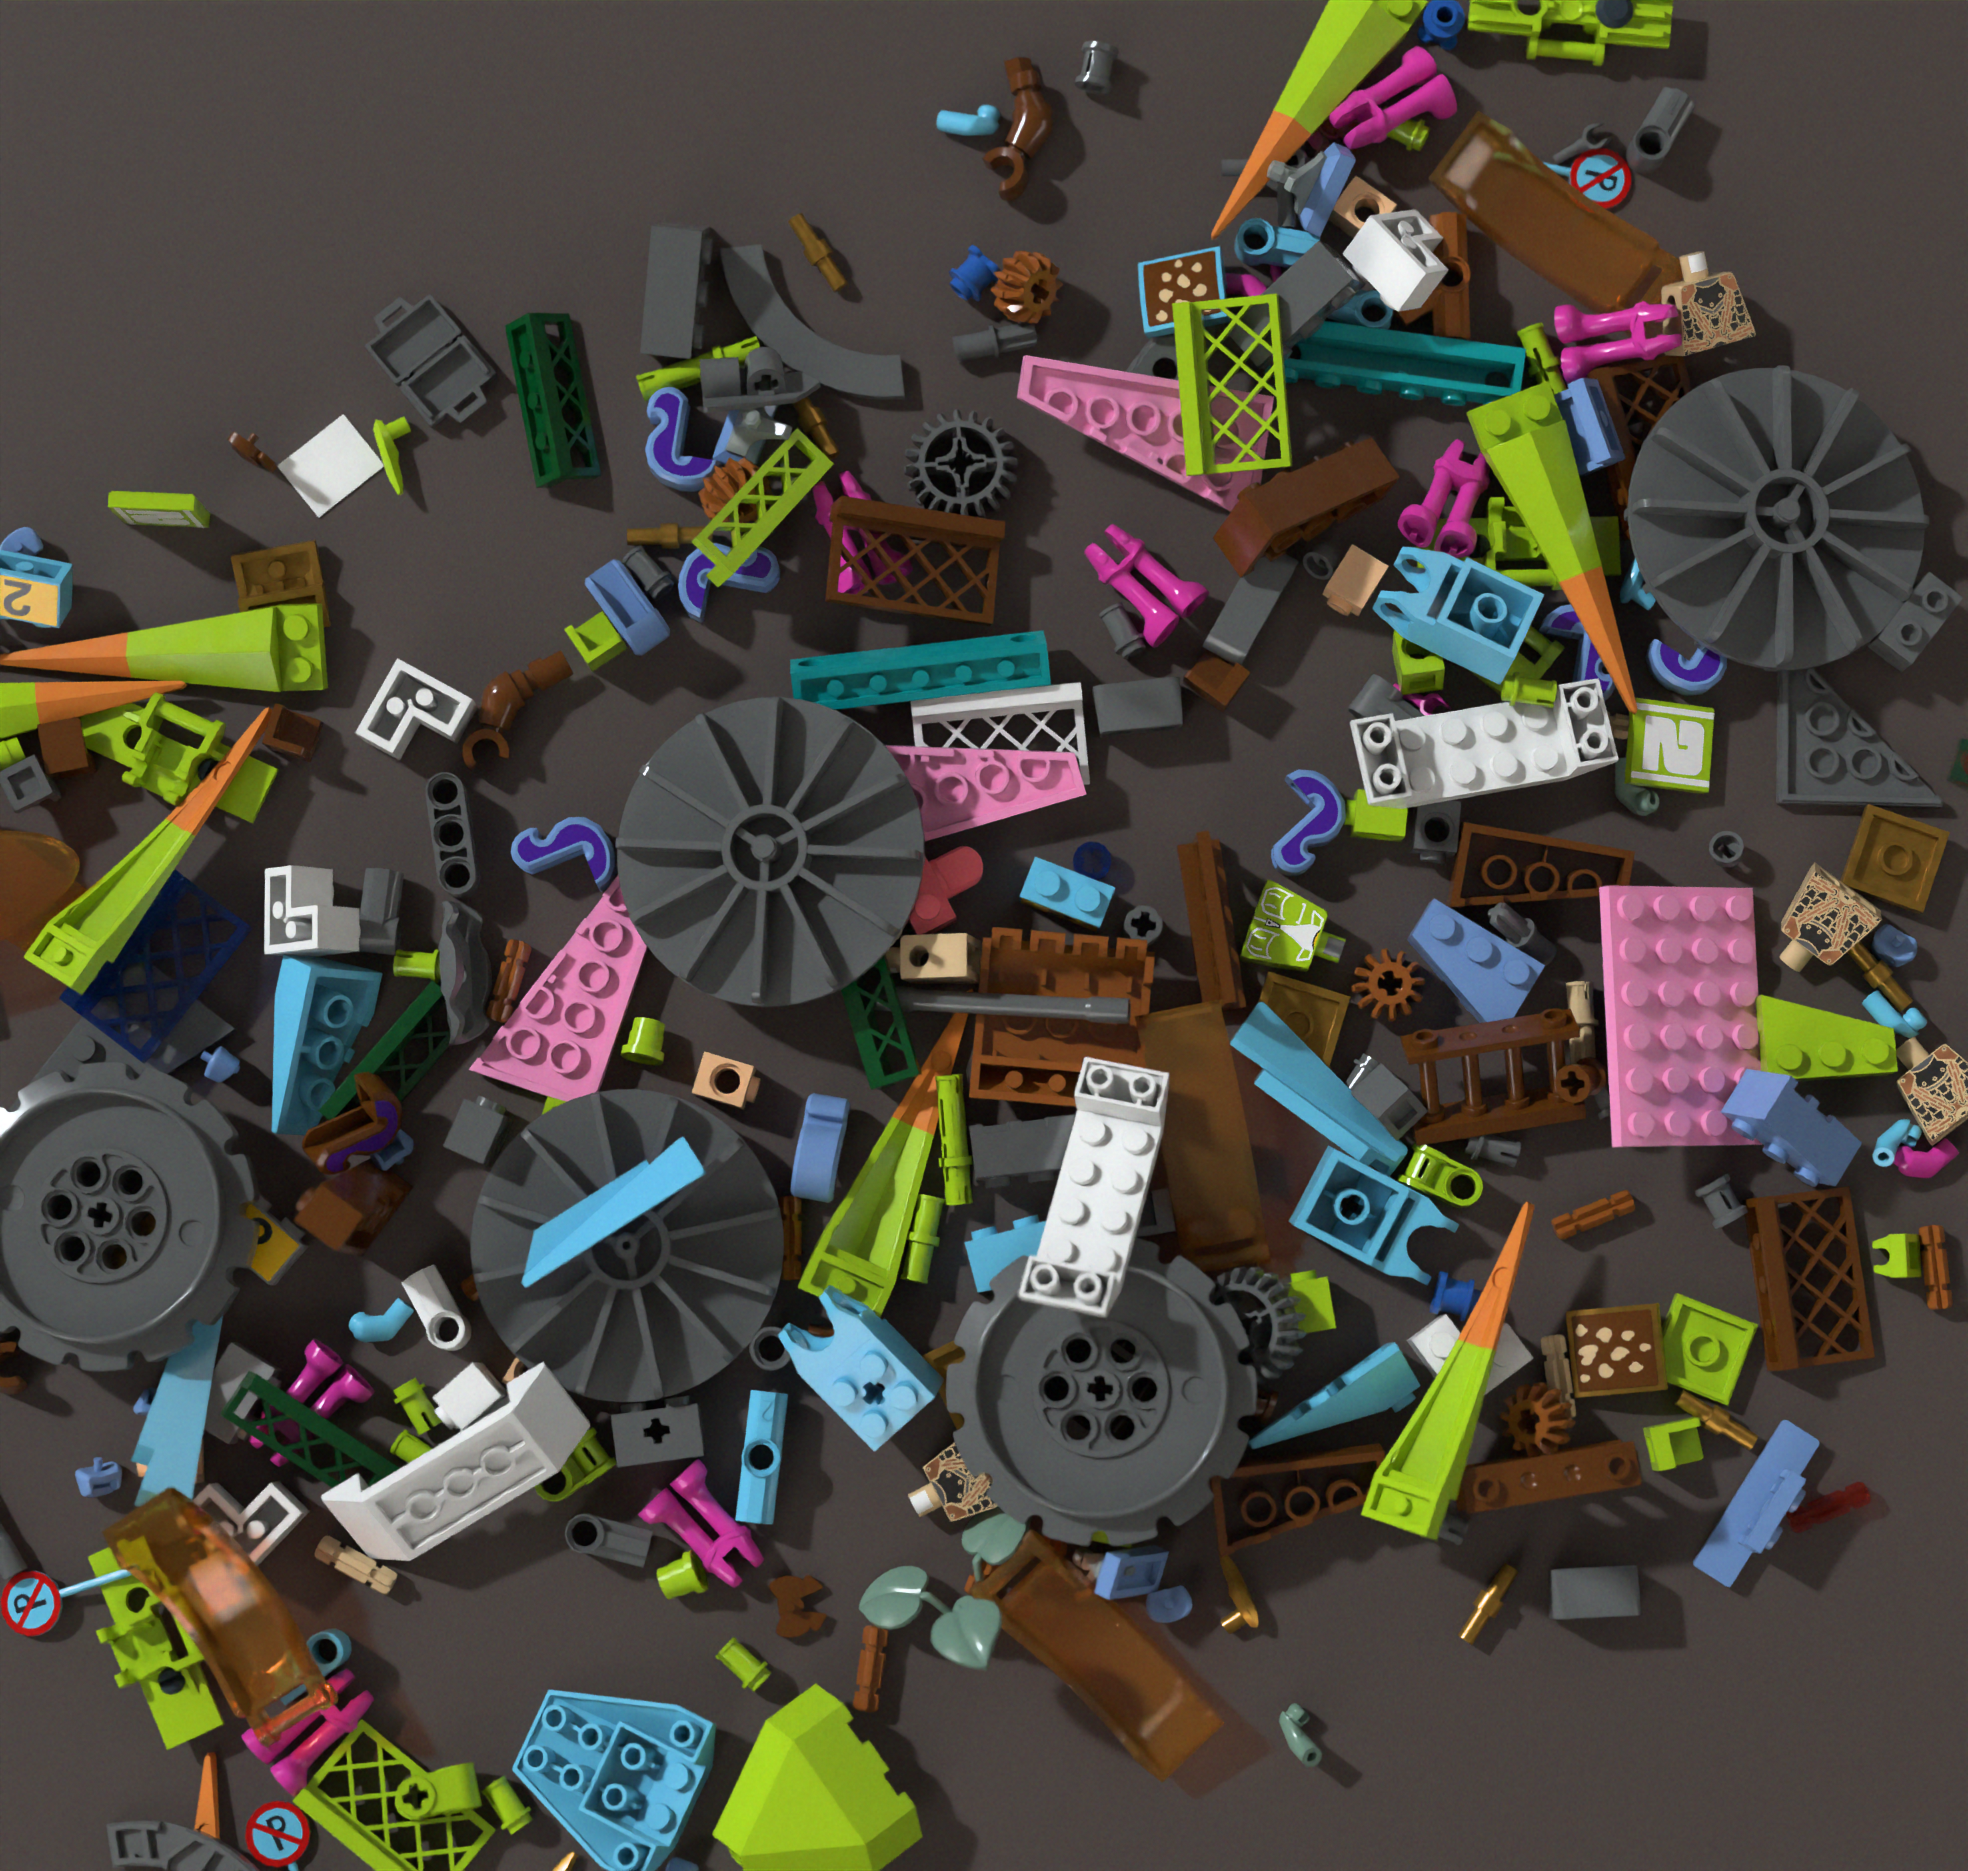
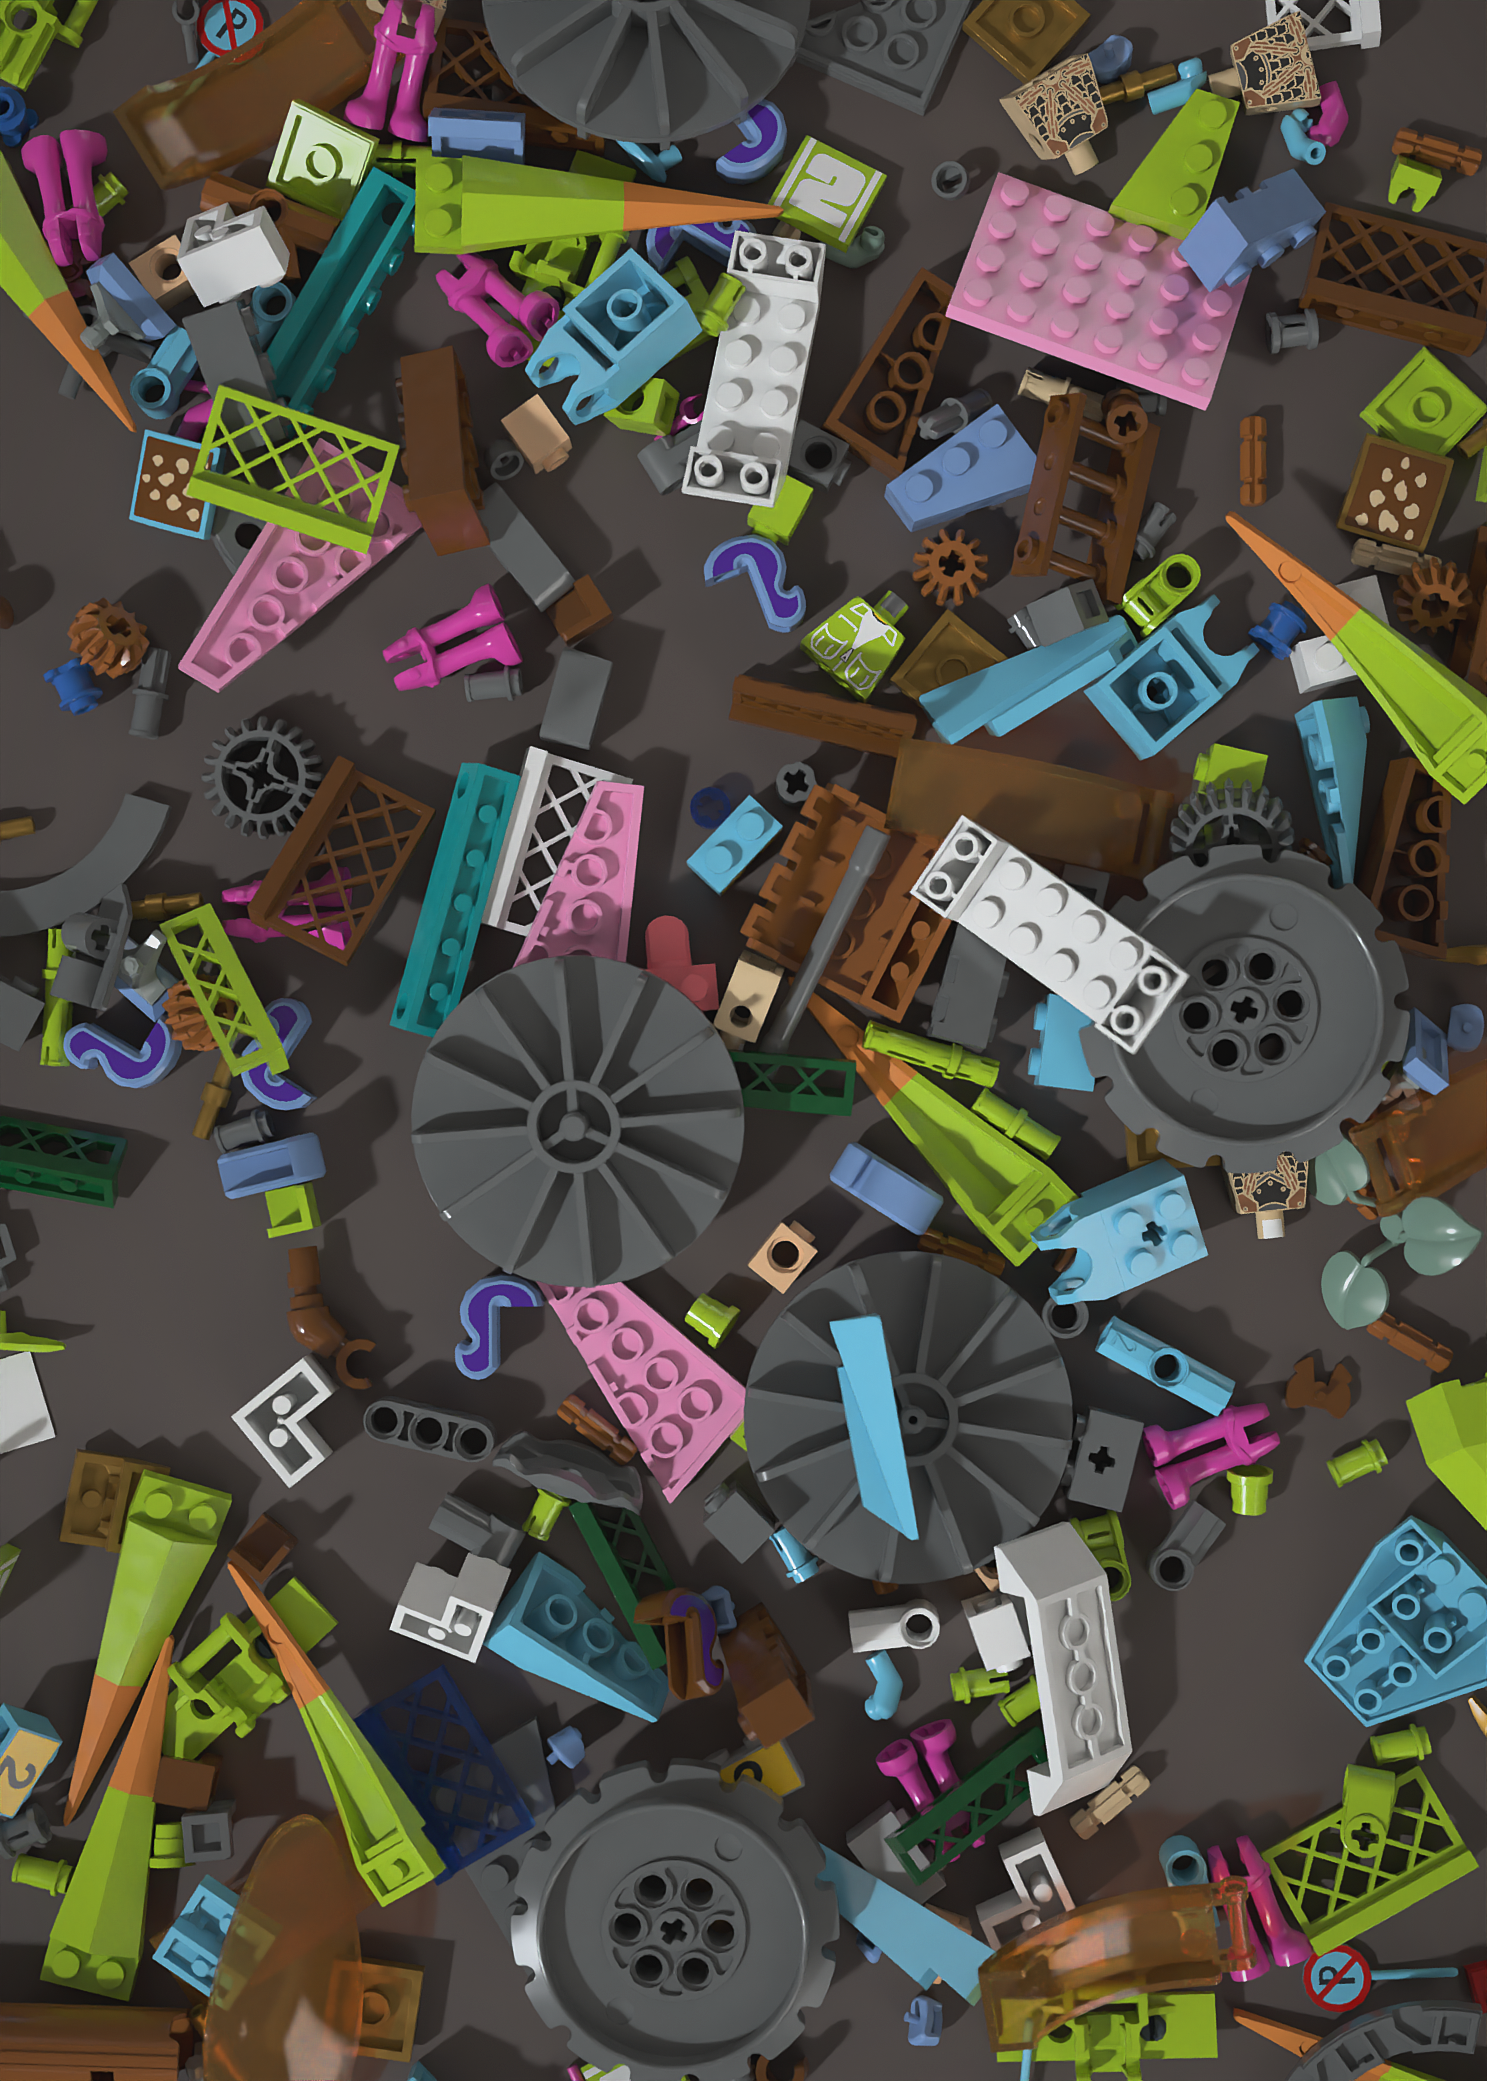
camera: 70 degrees left, 5 degrees up
none -> lime tile [265,98,380,221]
none -> medium azure pin [769,1526,820,1584]

